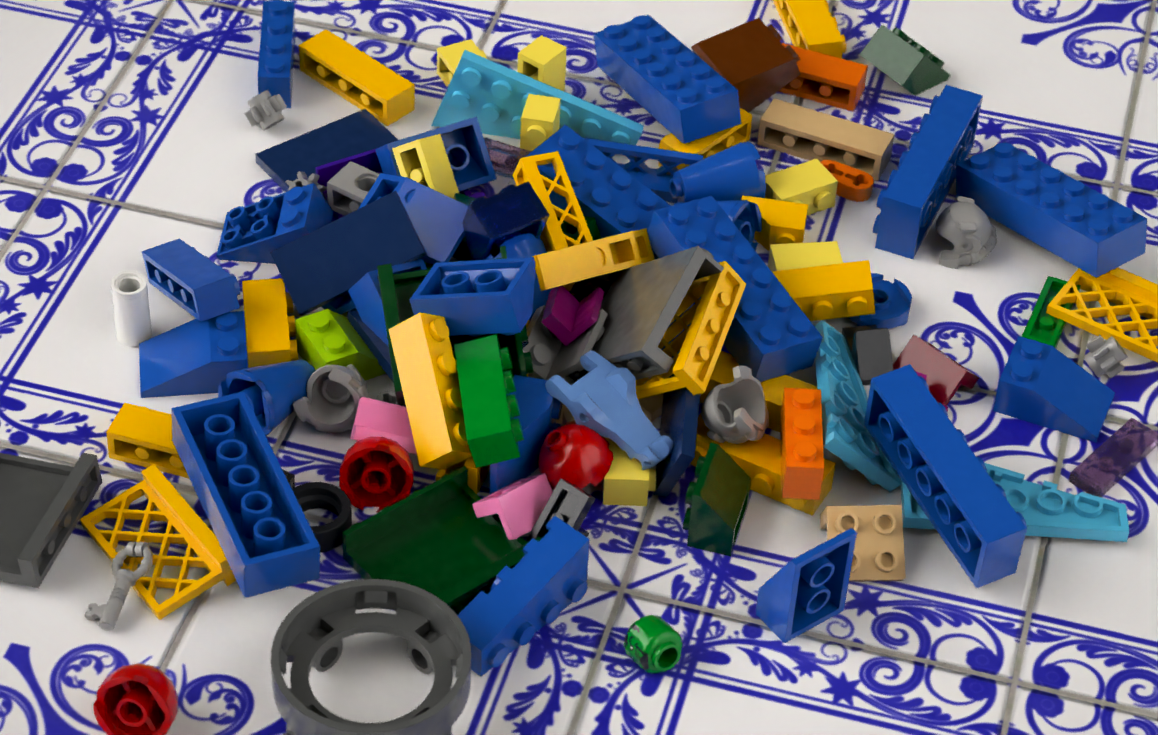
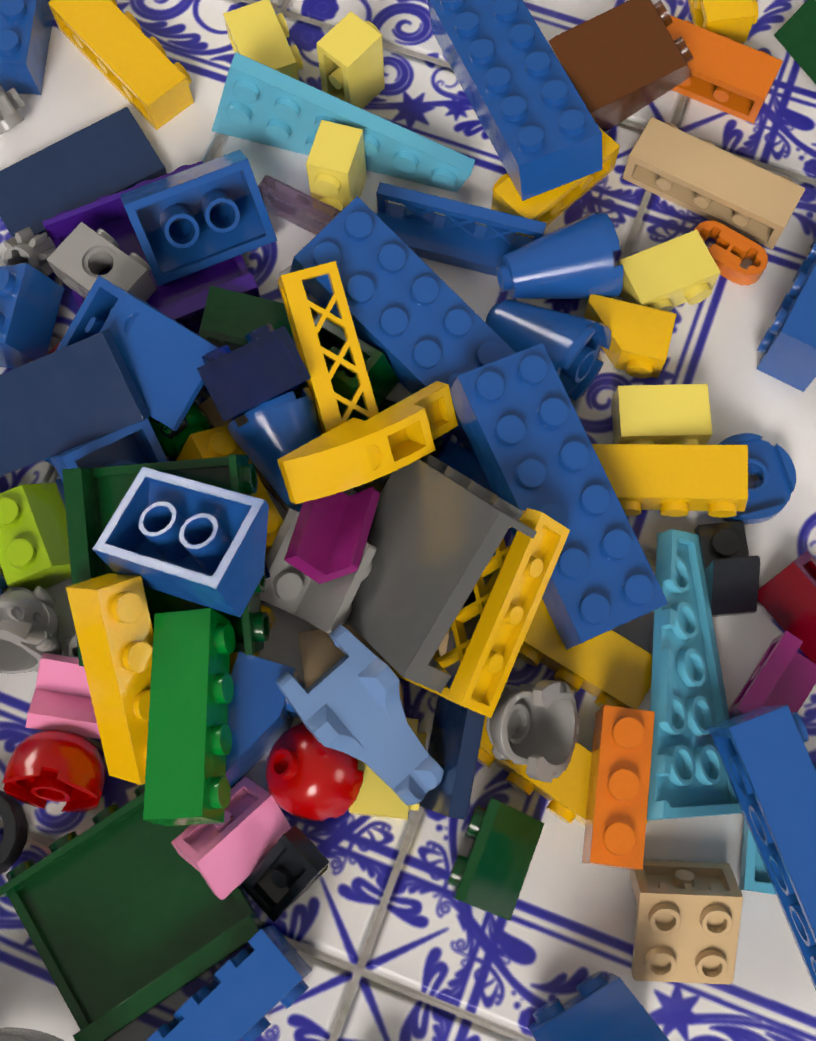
camera: 10 degrees right, 30 degrees up
light yellow brick [392,134,459,198] -> none

